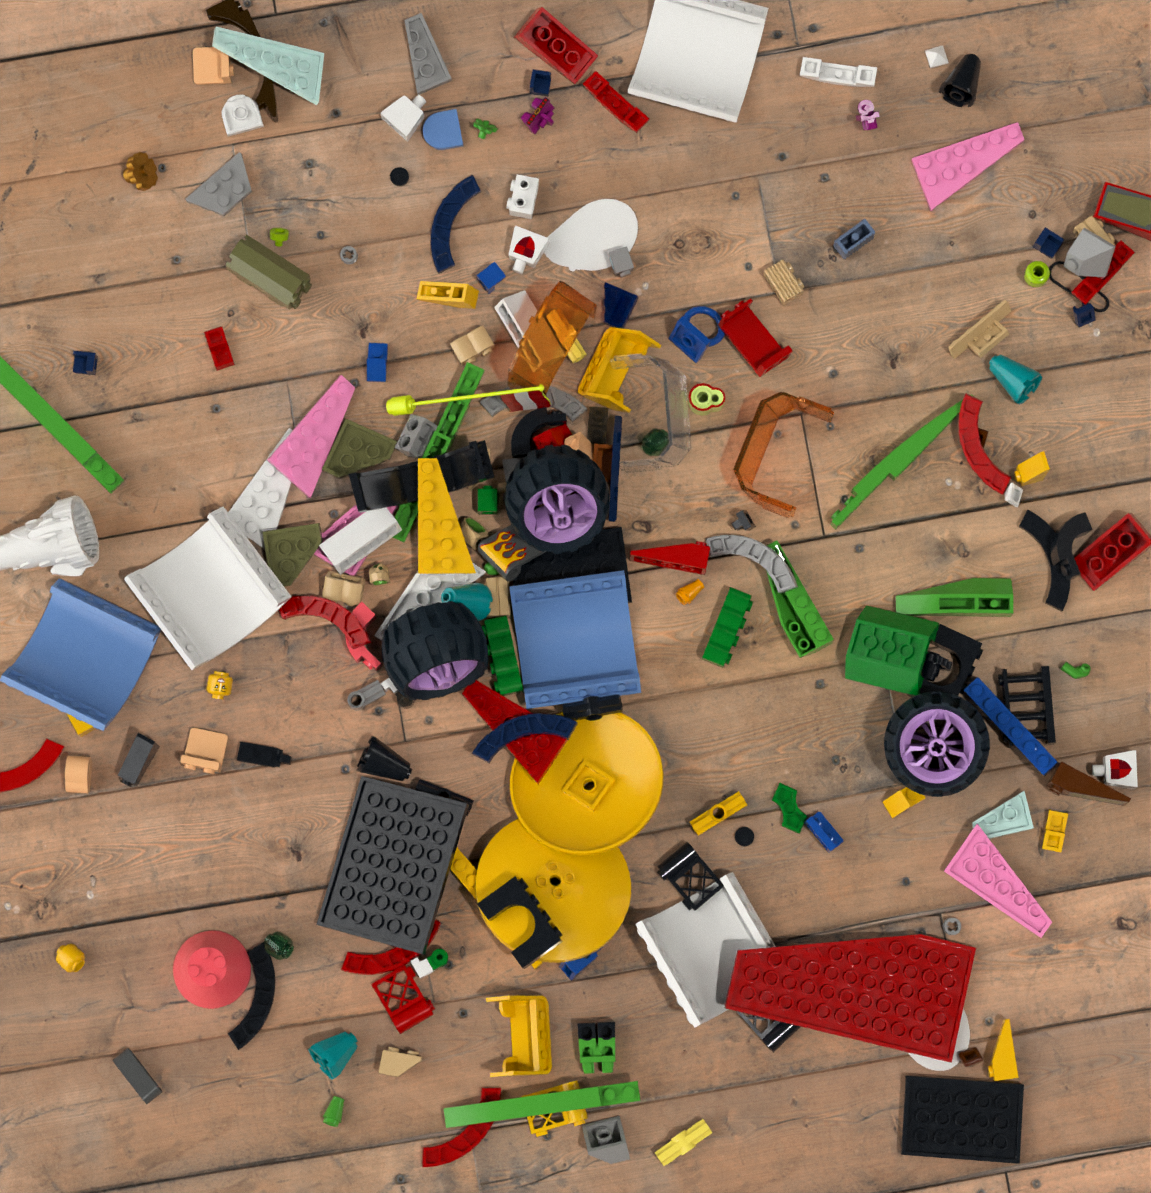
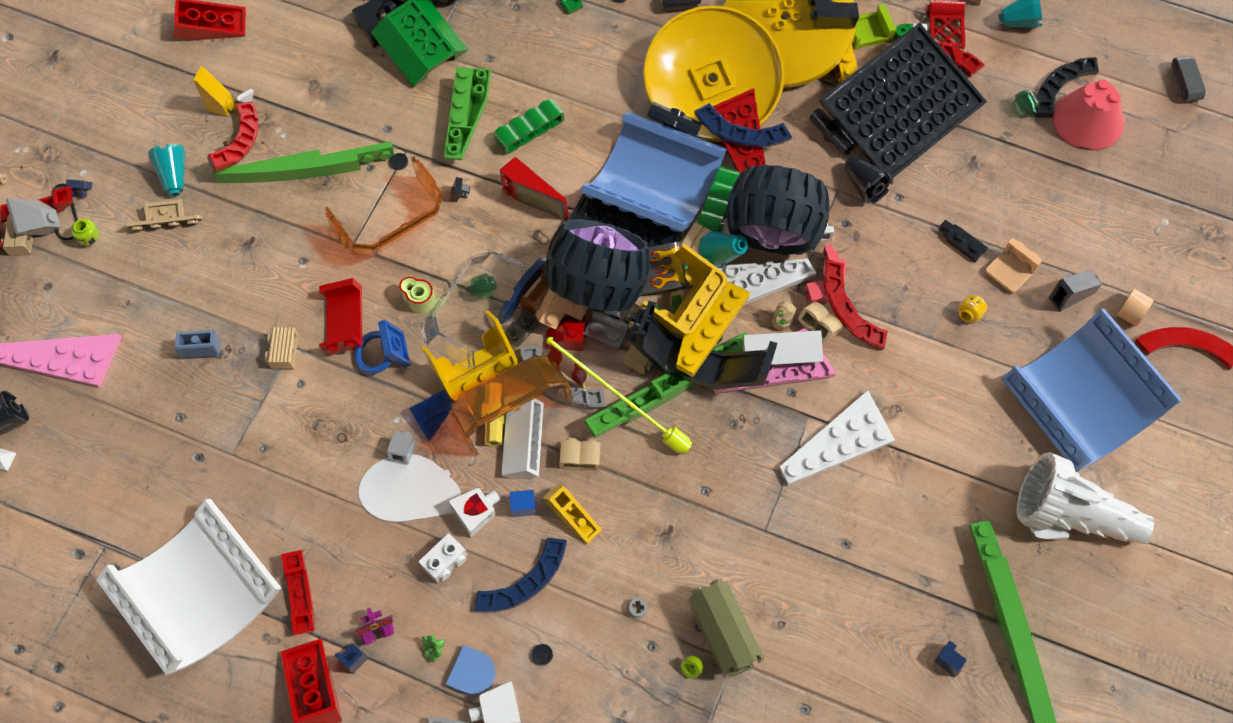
camera: 150 degrees left, 15 degrees down
yellow head [56,944,85,973] -> none
white panel [124,507,291,670] -> none
red slope [204,327,235,371] -> none
olive plate [263,523,323,587] -> none
bright pink wing [267,375,355,498] -> none
olive plate [322,419,398,479] -> none
light grey piece [347,680,386,711] -> none
blue slope [367,343,388,382] -> none
light grey brick [395,414,437,459] -> none
black arch [511,407,567,458] -> none
light orange cone [675,579,705,605] -> none
yellow piece [689,791,748,836] -> none
light grey tile [706,535,798,593] -> none
white slope [800,57,877,87] -> none
hips [855,100,880,130] -> none
bright green wedge [896,578,1013,617] -> none
black tile [1019,510,1071,612] -> none
dark blue panel [1033,227,1064,259] -> none
black arch [1050,512,1093,581] -> none
none -> black piece [390,153,408,170]
none -> yellow windscreen [635,244,727,336]
none -> lime panel [852,3,896,50]

